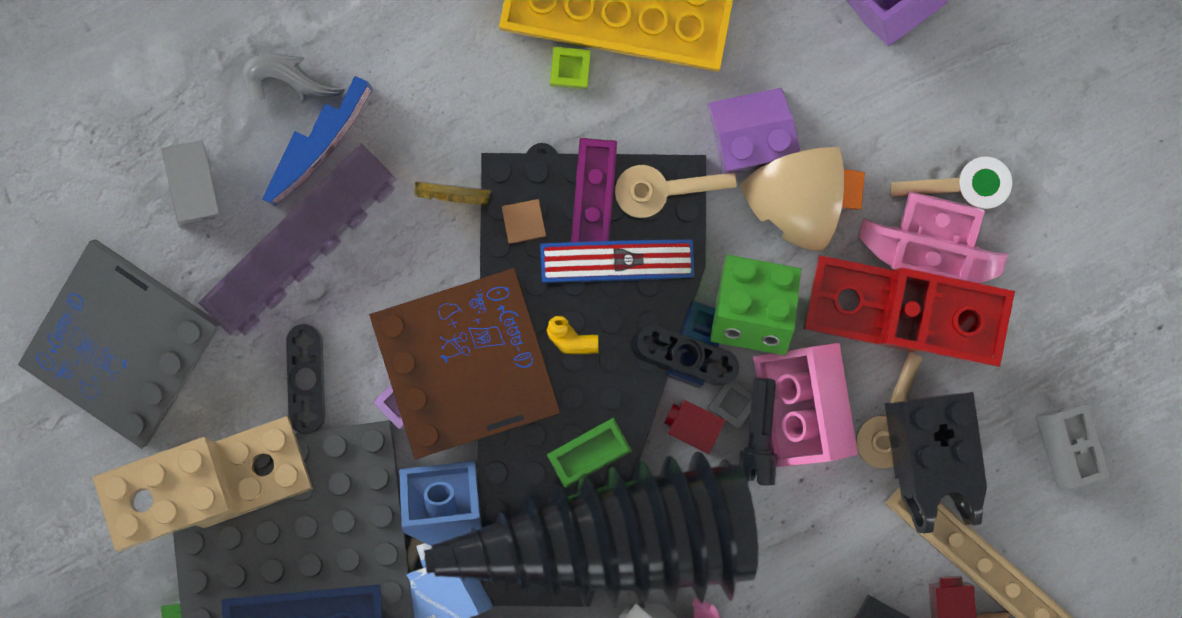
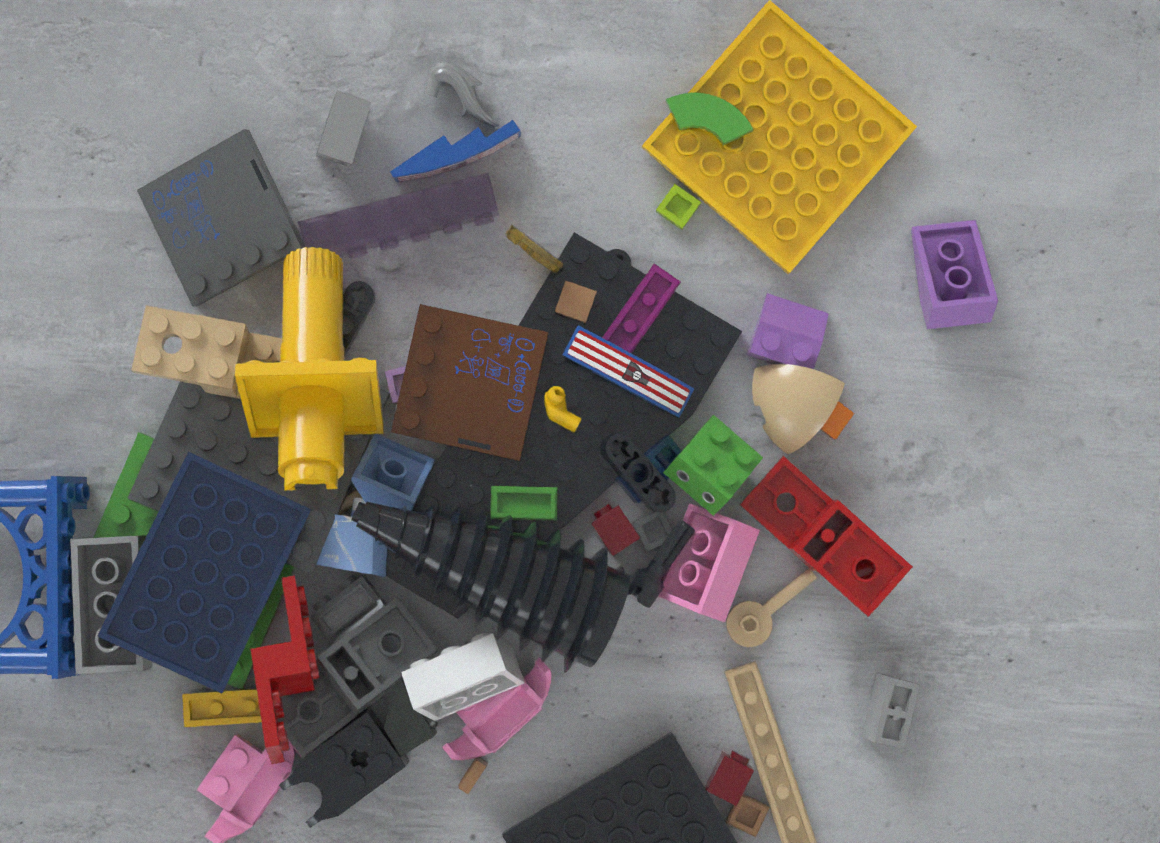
camera: 30 degrees right, 0 degrees up
tan piece [615,165,737,218] -> none
bright pink plate [858,191,1008,283] -> none
black brick [885,392,987,533] -> none
piece [890,157,1012,210] -> none
none -> yellow piece [235,247,384,491]

